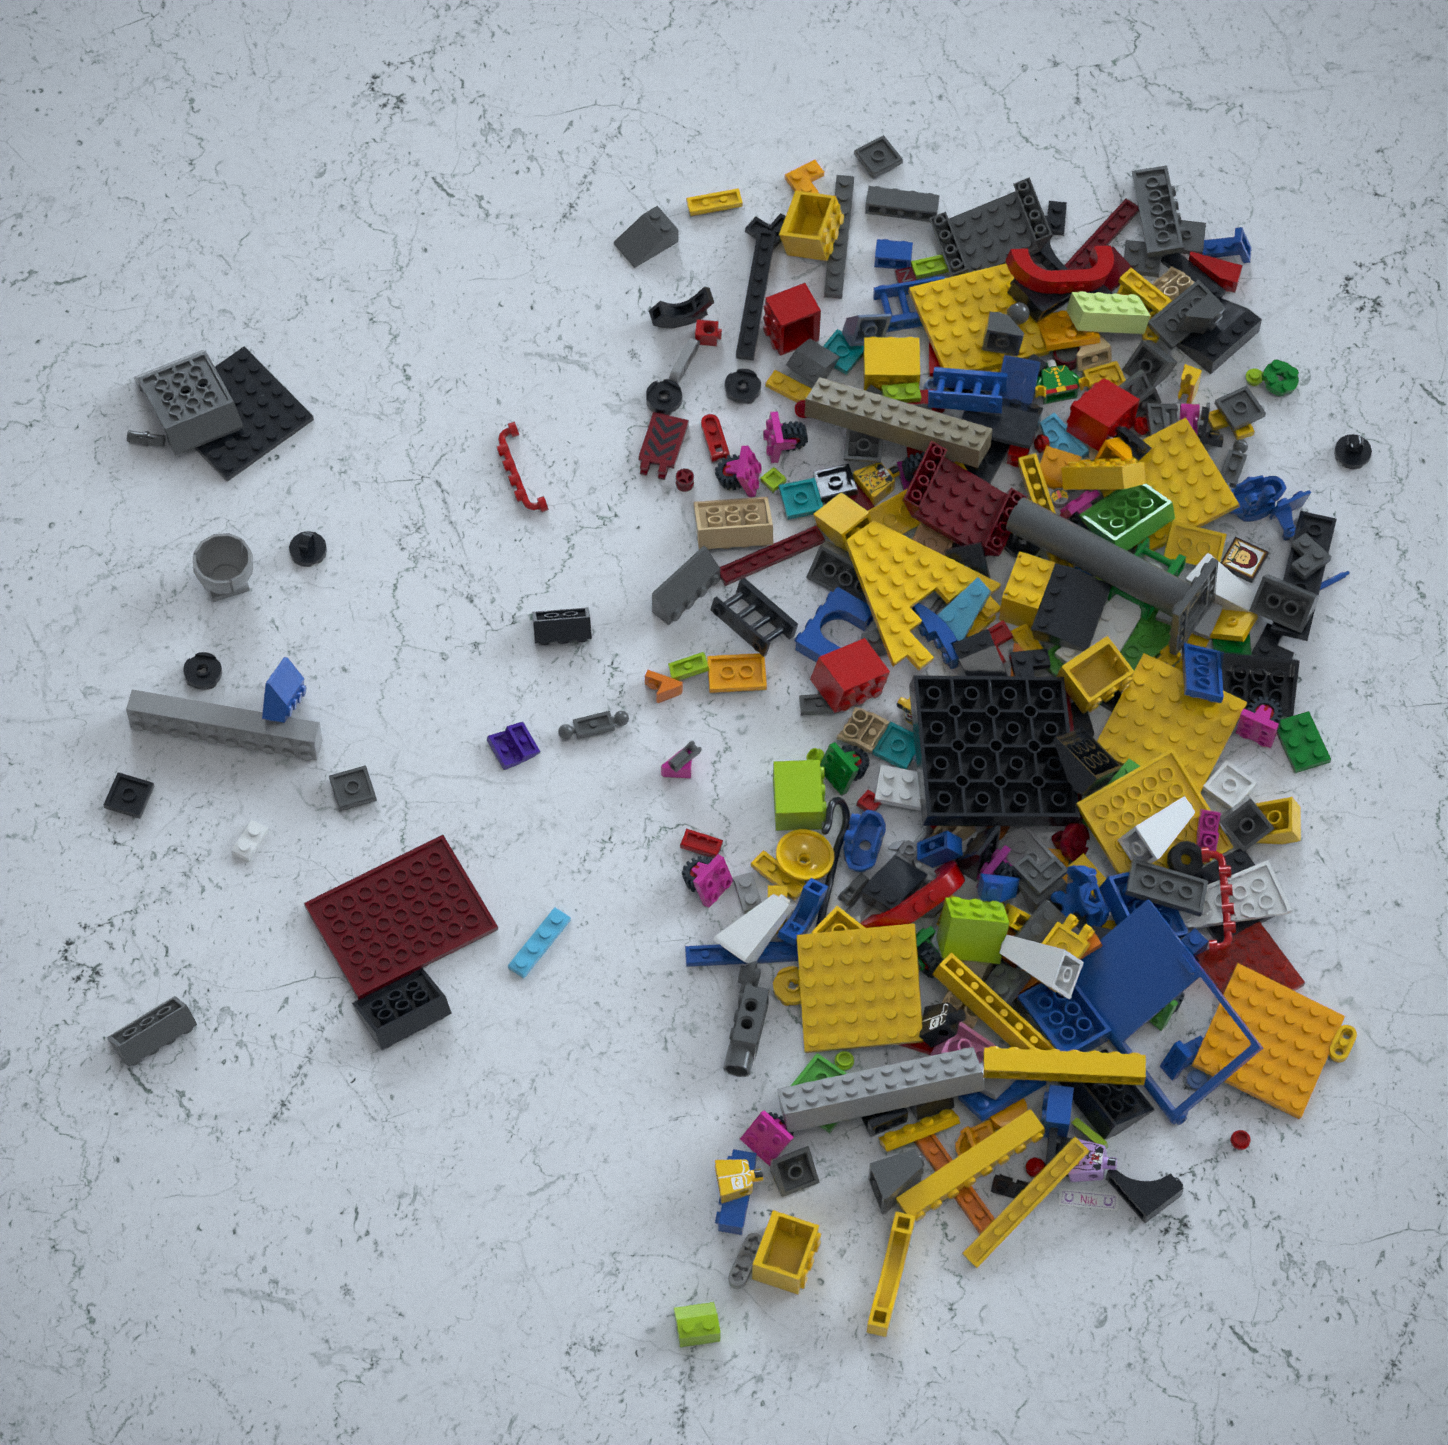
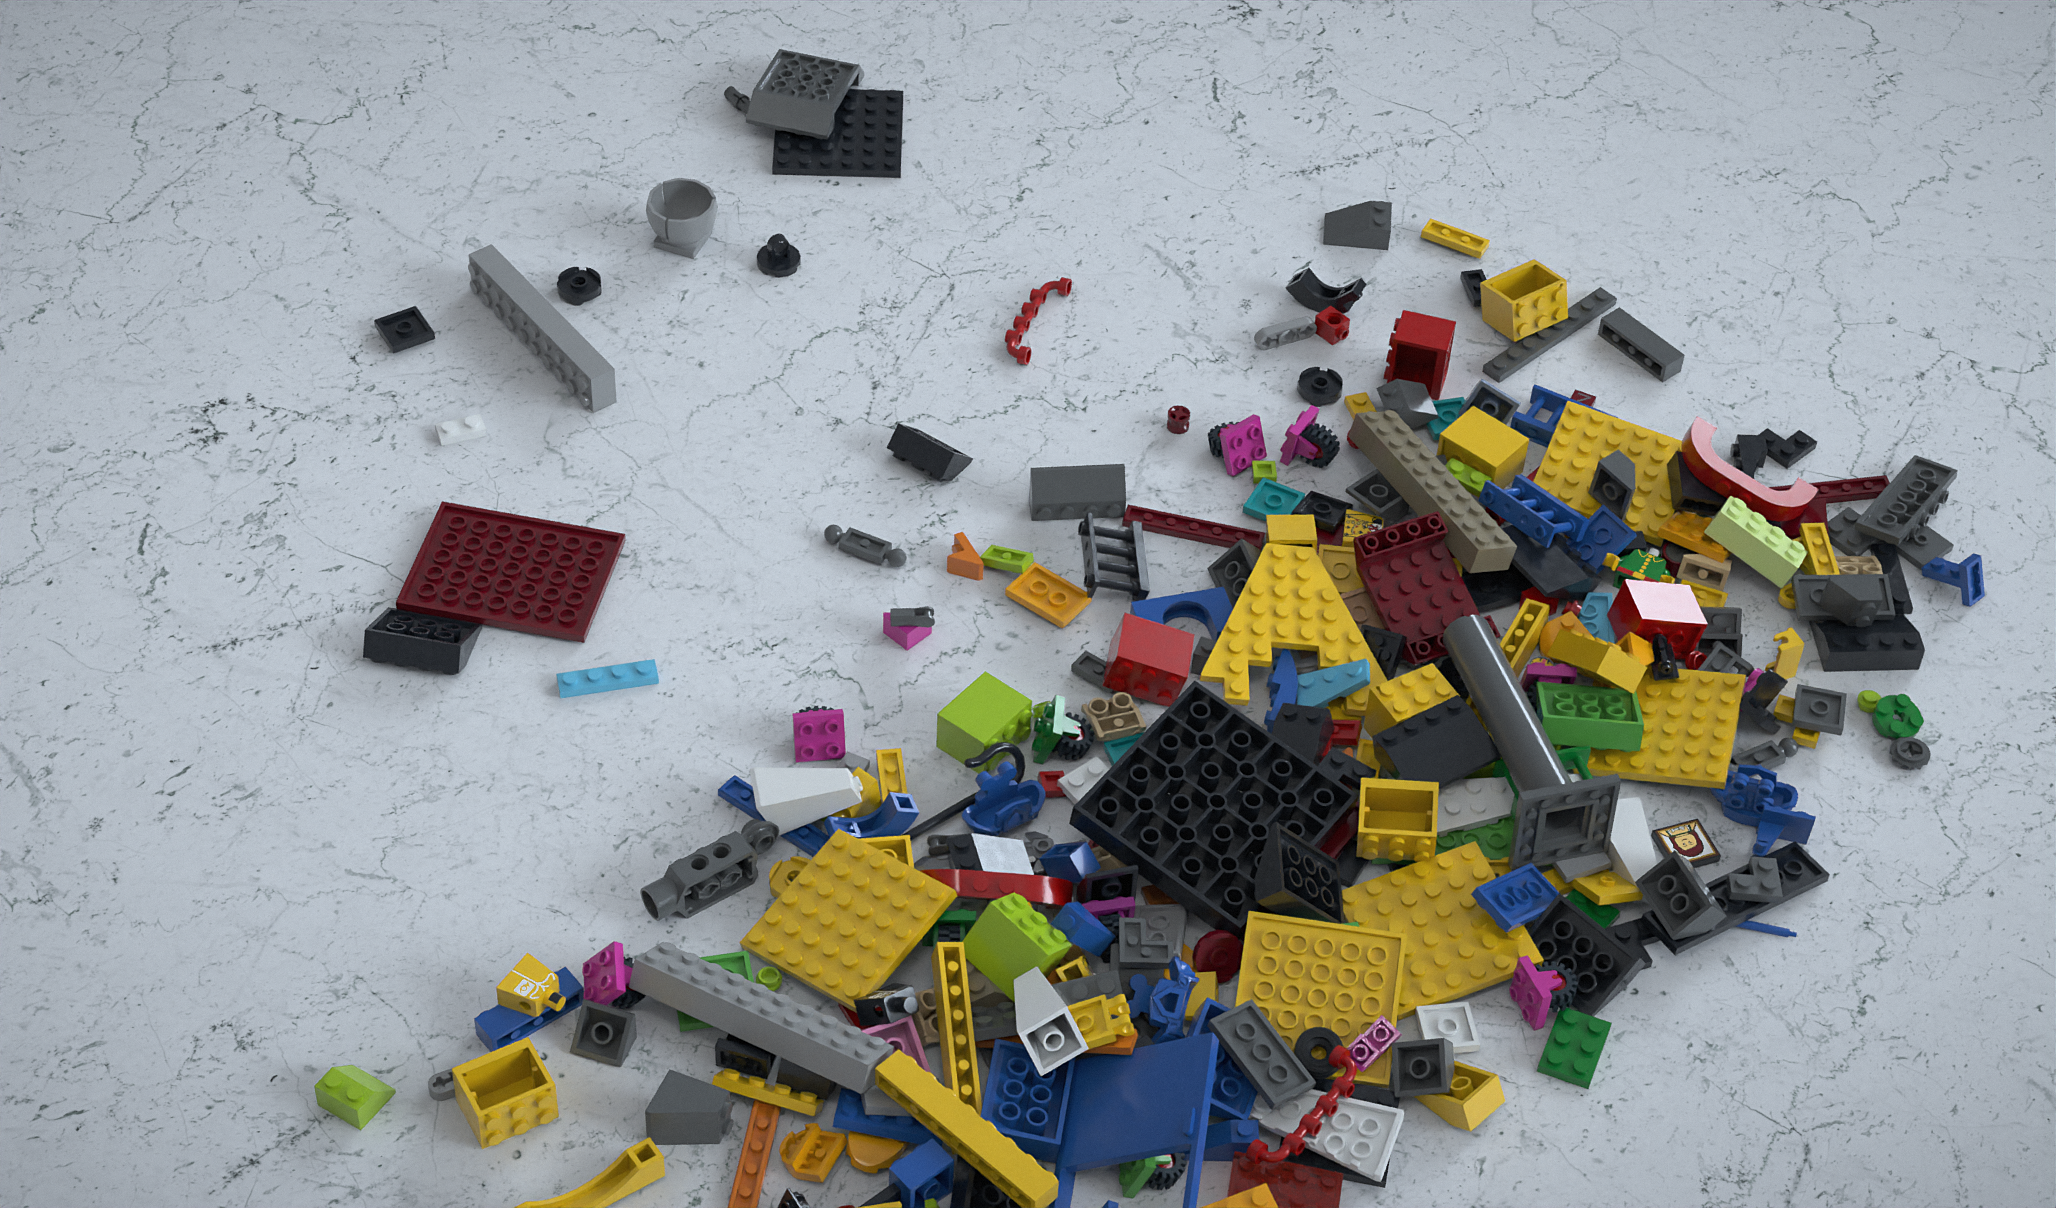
camera: 40 degrees right, 15 degrees down
dark grey slope [107,996,197,1066] -> none
slope [262,657,307,723] -> none
dark grey plate [329,765,377,811] -> none
dark purple slope [487,722,540,770] -> none
dark red tile [638,412,689,480] -> none
black plate [646,379,682,415] -> none
red plate [680,828,723,858] -> none
tan slope [694,497,773,550] -> none
red plate [701,414,730,462] -> none
black plate [736,229,776,361] -> none
yellow dish [776,829,834,881] -> none
light orange plate [785,159,824,194] -> none
dark grey plate [854,135,903,179] -> none
blue brick [874,239,913,269] -> none
yellow brick [896,1109,1045,1222] -> none
lime plate [911,254,949,279] -> none
dark grey slope [929,177,1053,277] -> none
dark grey piece [1006,302,1030,325] -> none
white slope [1117,796,1195,864] -> none
dark grey slope [1122,340,1178,387] -> none
yellow plate [1163,521,1227,566] -> none
red slope [1189,251,1243,293] -> none
black tile [1334,434,1372,469] -> none
none -> dark grey gear [1890,737,1931,770]

